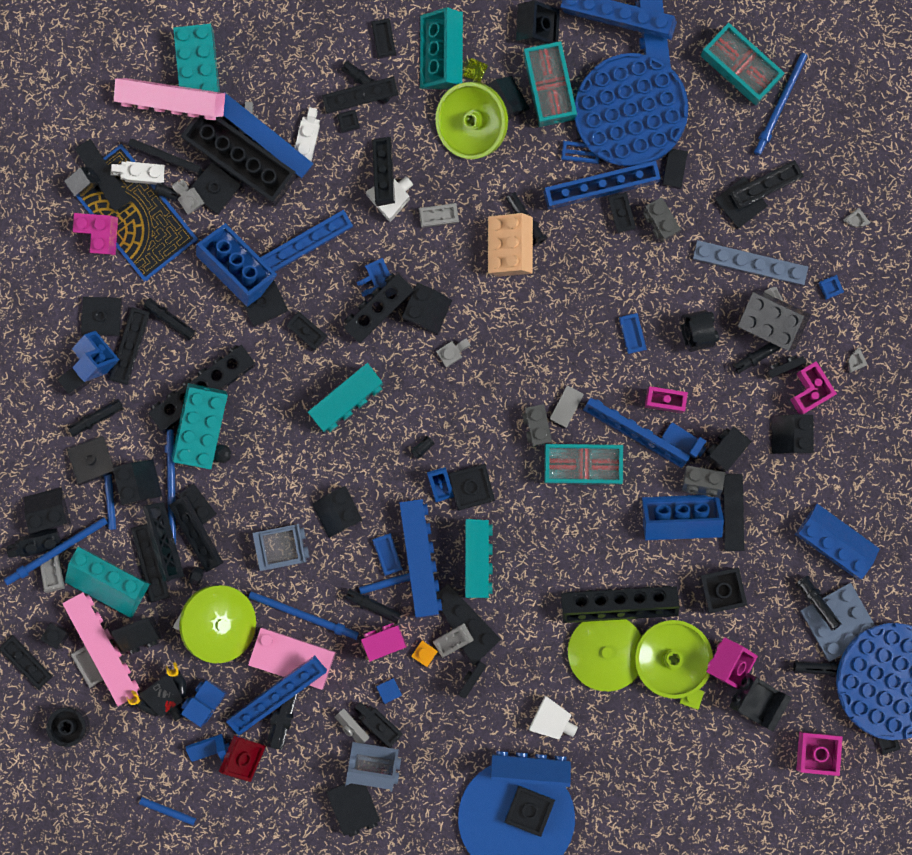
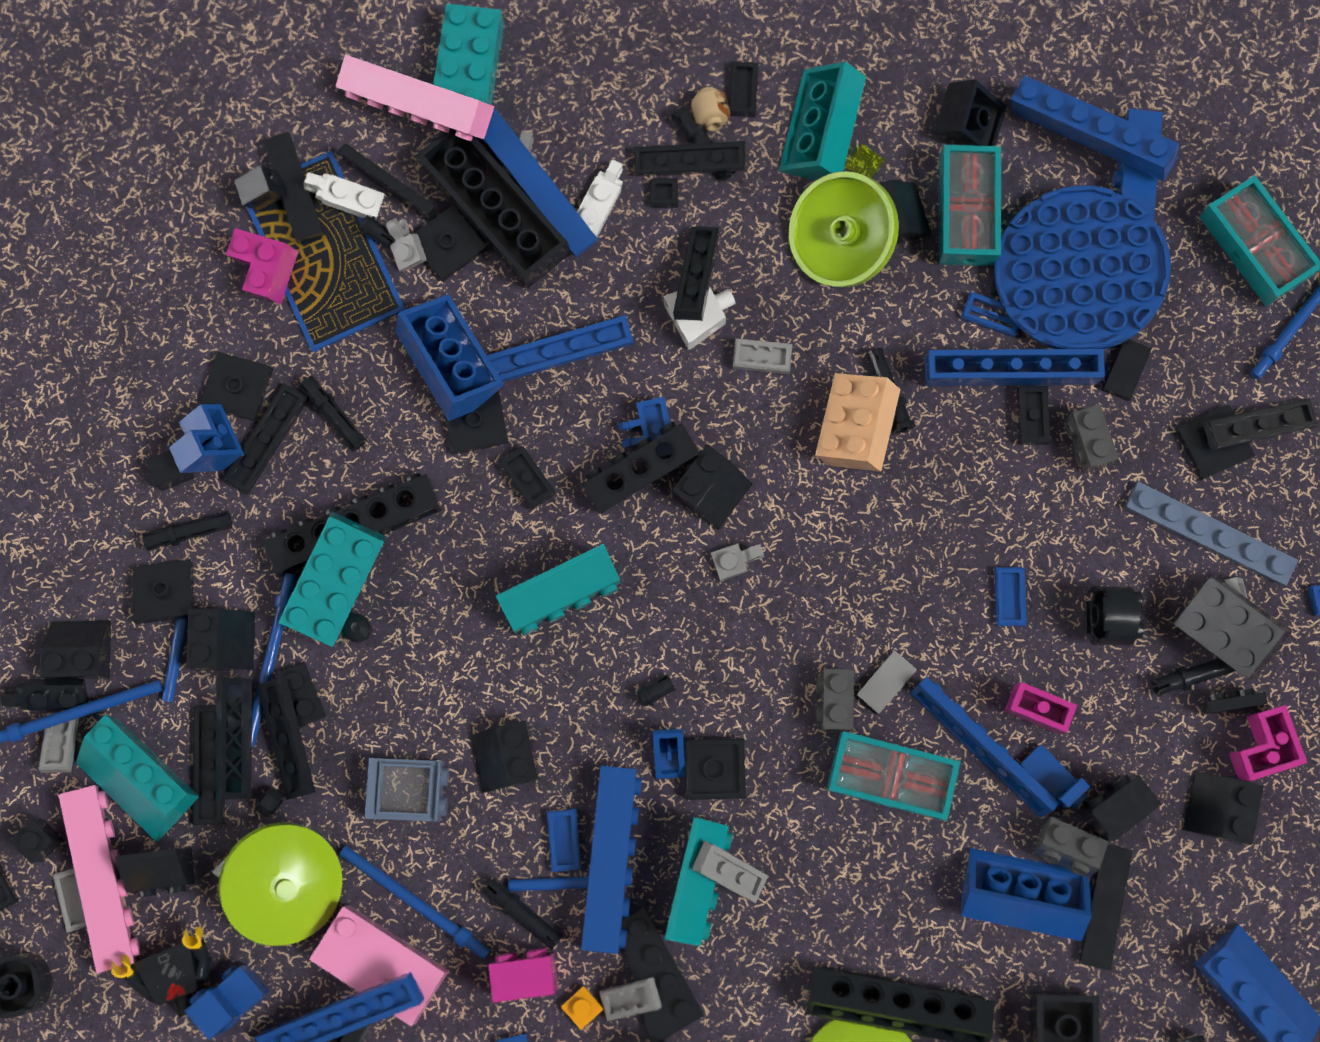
camera: 20 degrees right, 5 degrees down
none -> tan head [691,87,730,131]
none -> light grey plate [692,841,768,903]

